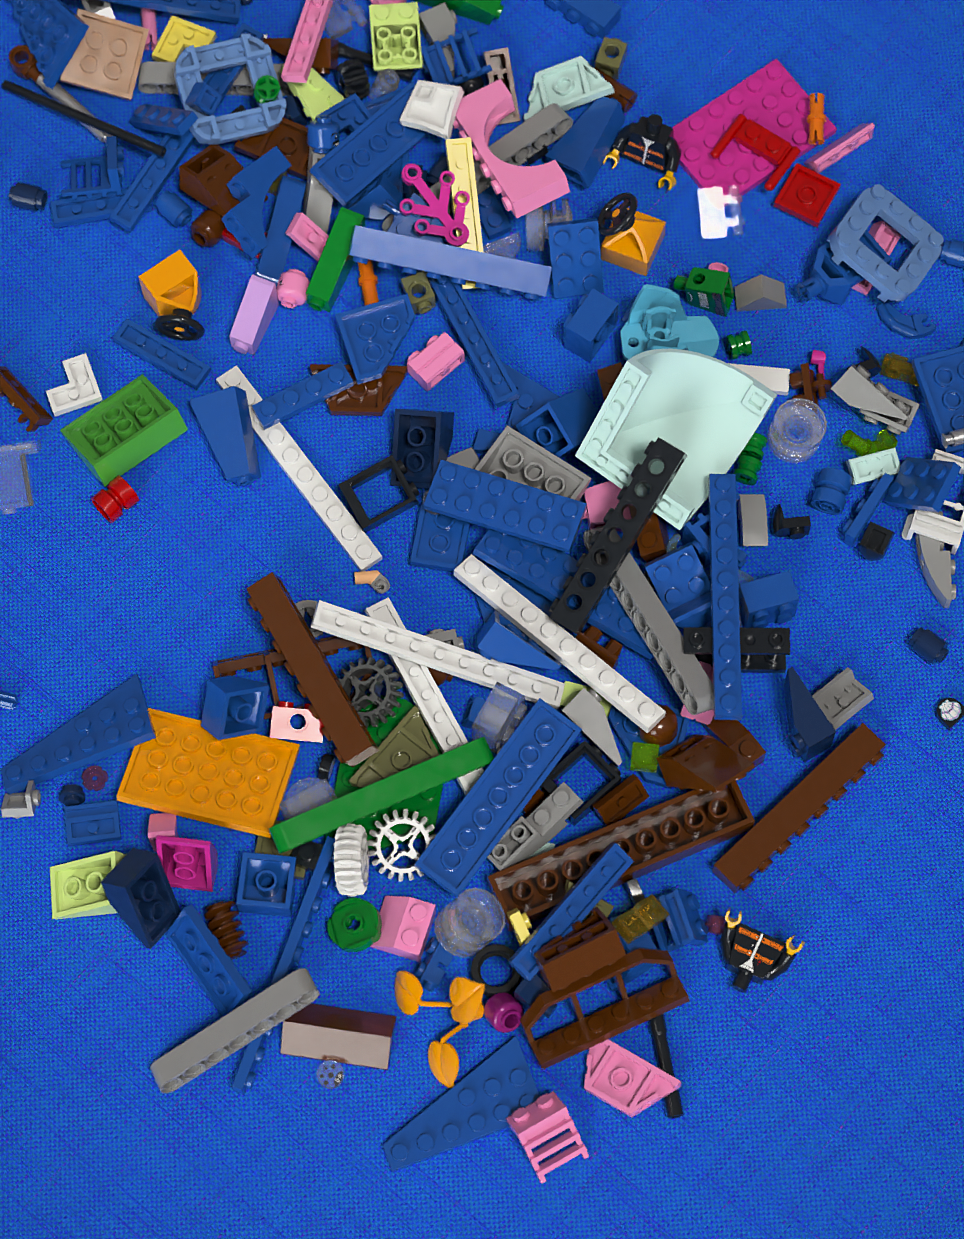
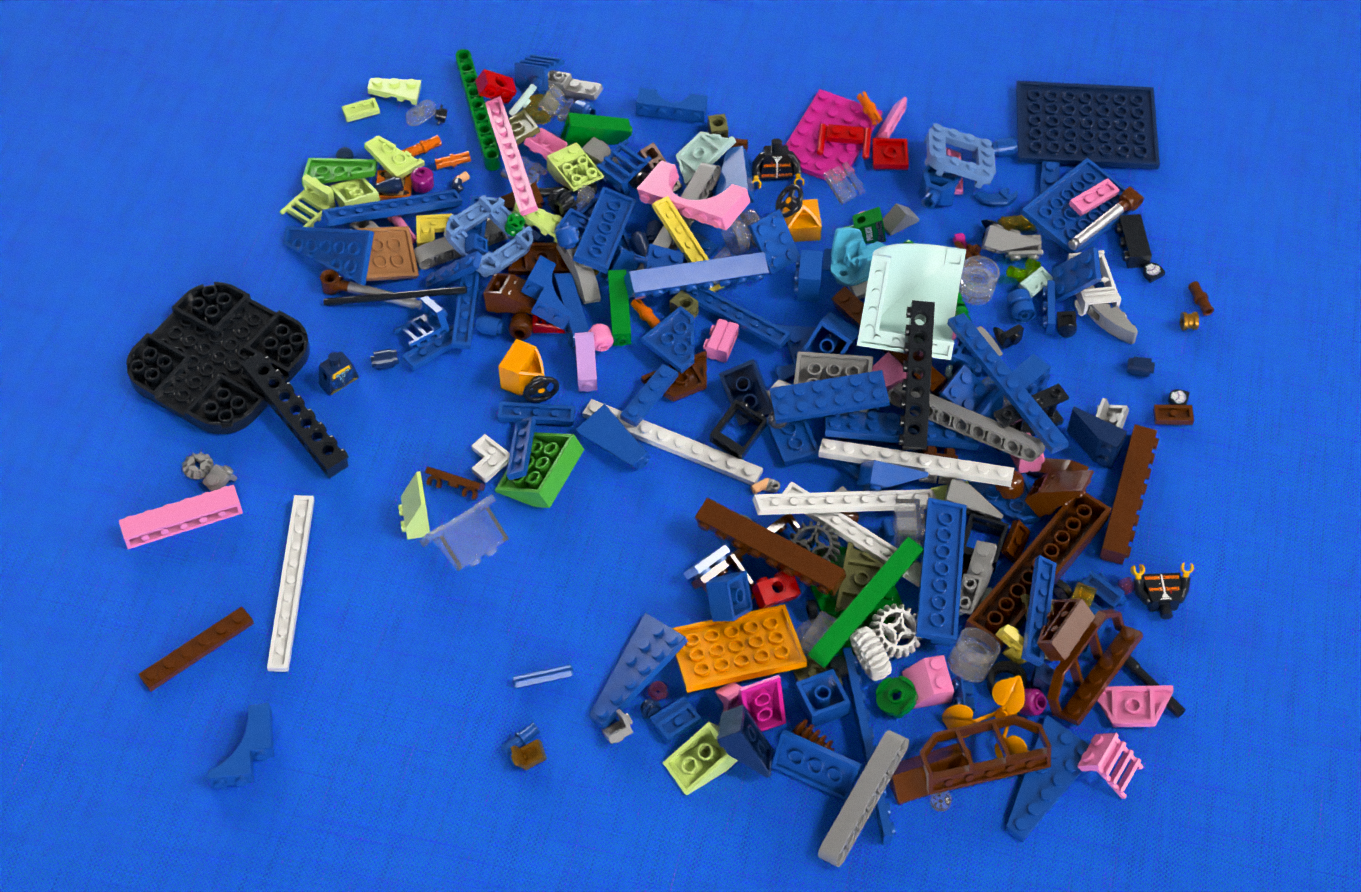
camera: 30 degrees left, 15 degrees down
red wheel [91,475,139,523] -> none
bright pink plate [285,212,329,262] -> none
dark pink plant [399,163,470,247] -> none
white plate [400,80,464,140] -> none
clear neon green plate [630,742,659,773] -> none
none -> blue plate [506,416,536,480]
none -> light blue plate [683,545,730,580]
none -> reddish brown plate [920,714,1051,795]
none -> reddish brown plate [1153,404,1194,425]

